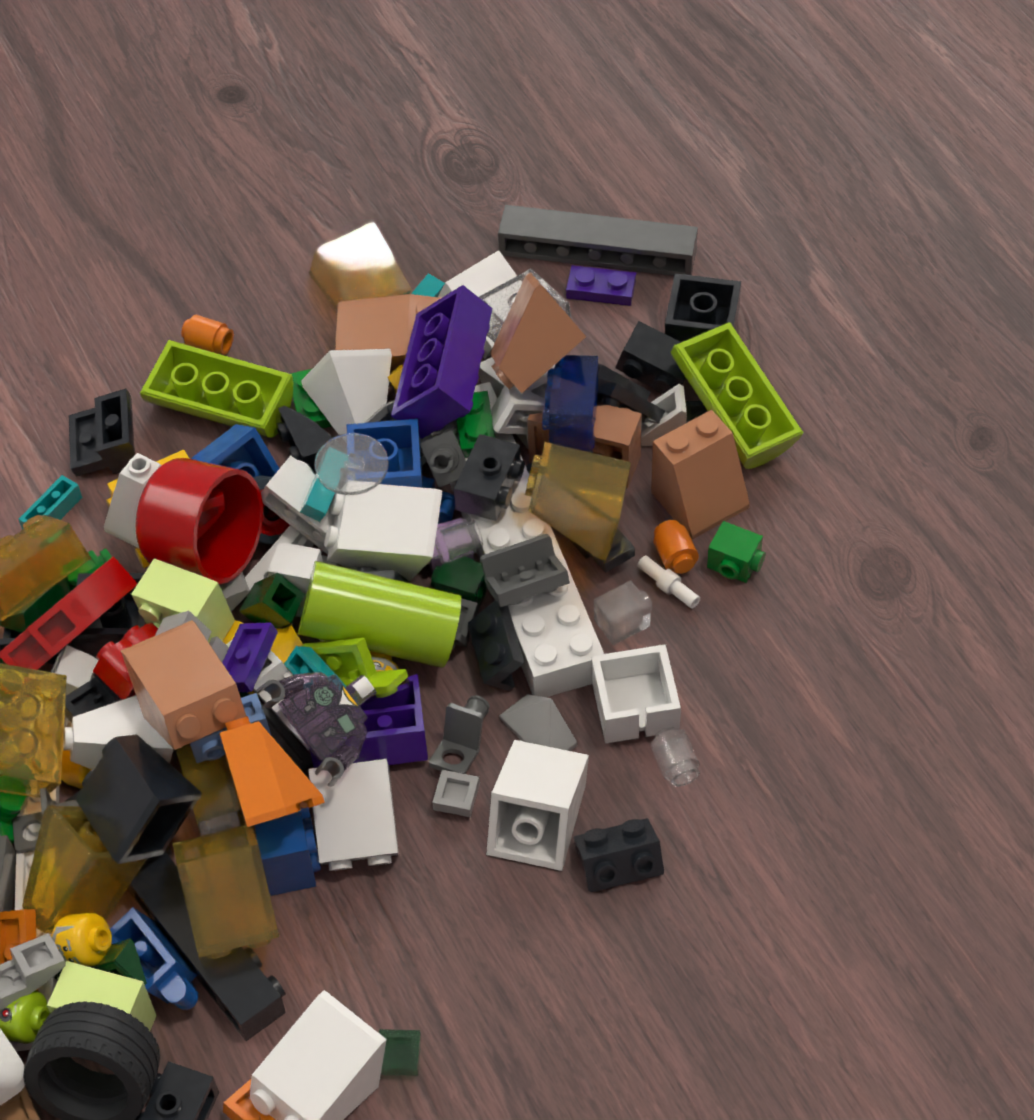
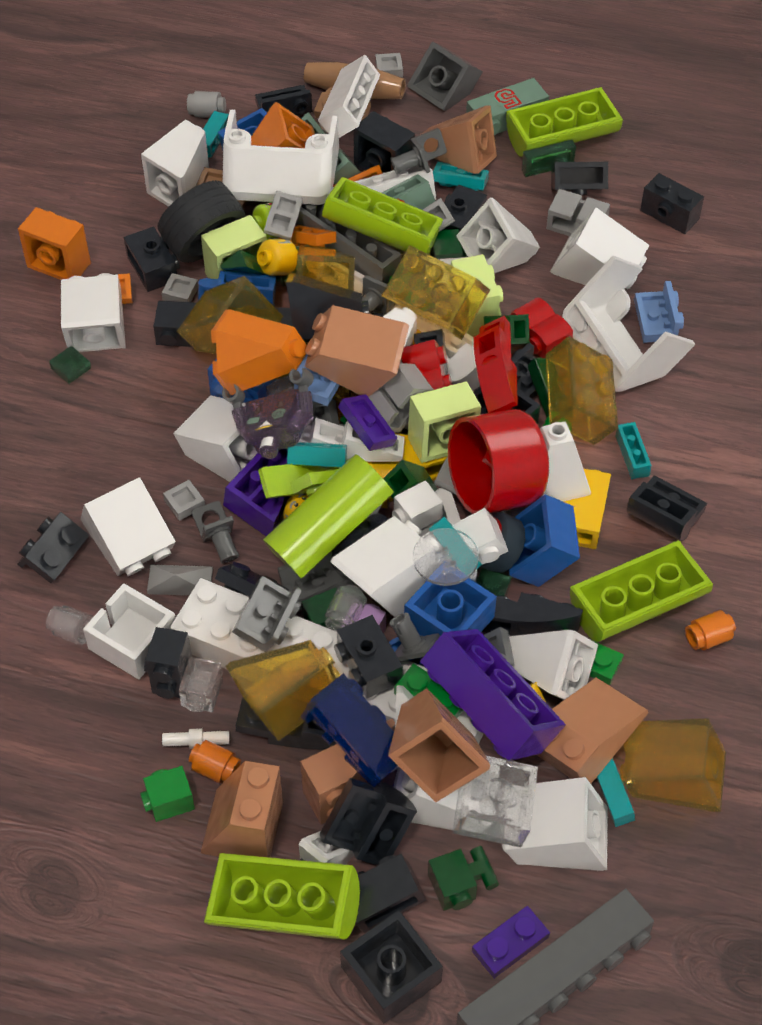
camera: 130 degrees right, 0 degrees up
none -> black brick [144,627,194,699]
none -> light grey plate [161,273,199,302]
none -> dark green brick [428,846,499,911]

